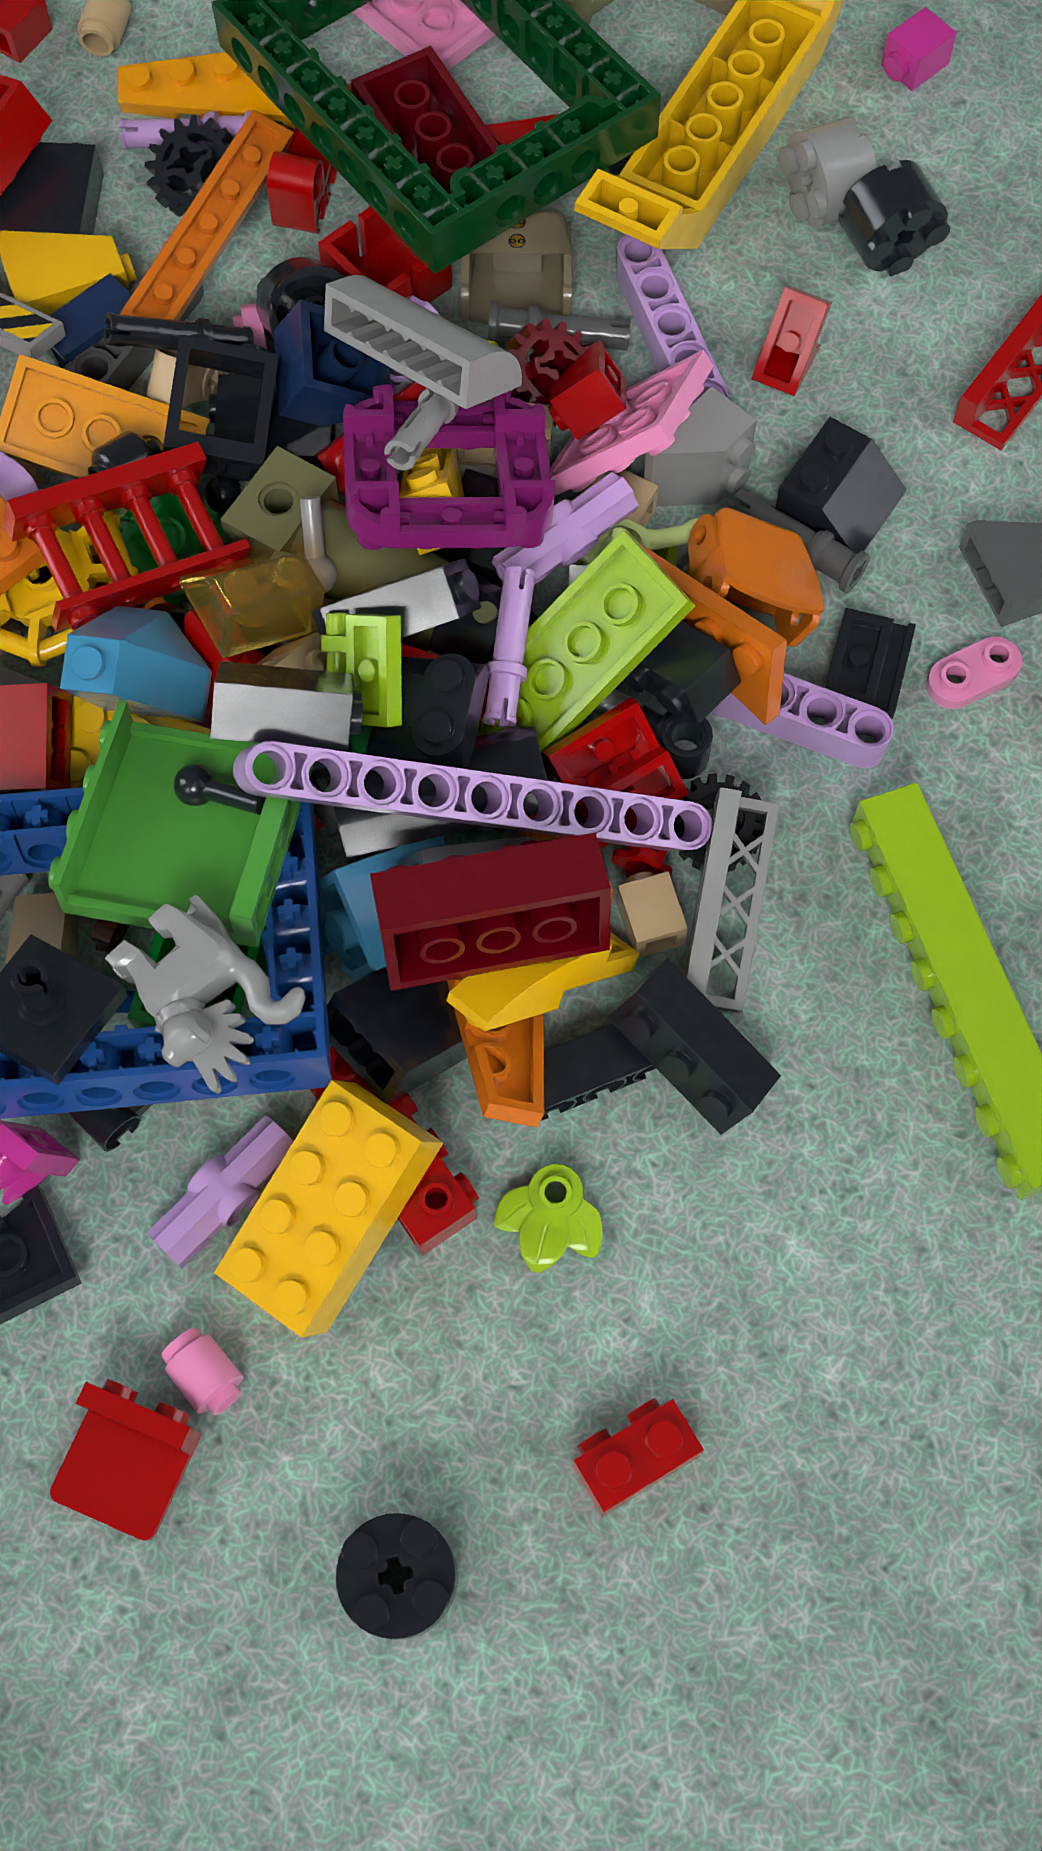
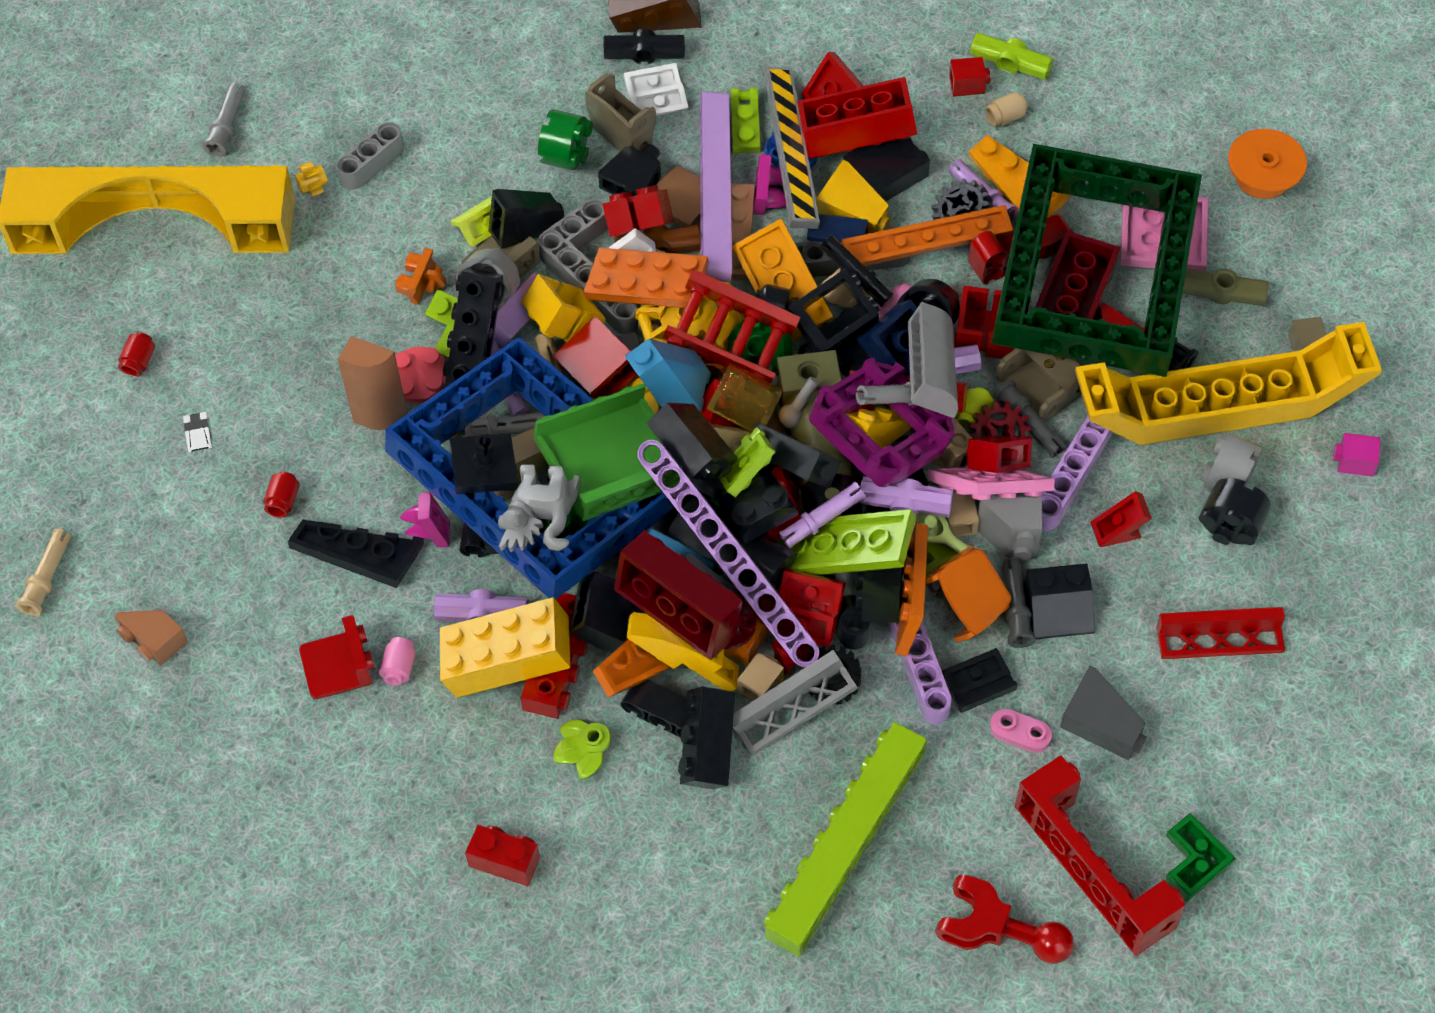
camera: 50 degrees right, 10 degrees down
black bar [173,763,266,815] -> none
black brick [336,1513,458,1640] -> none

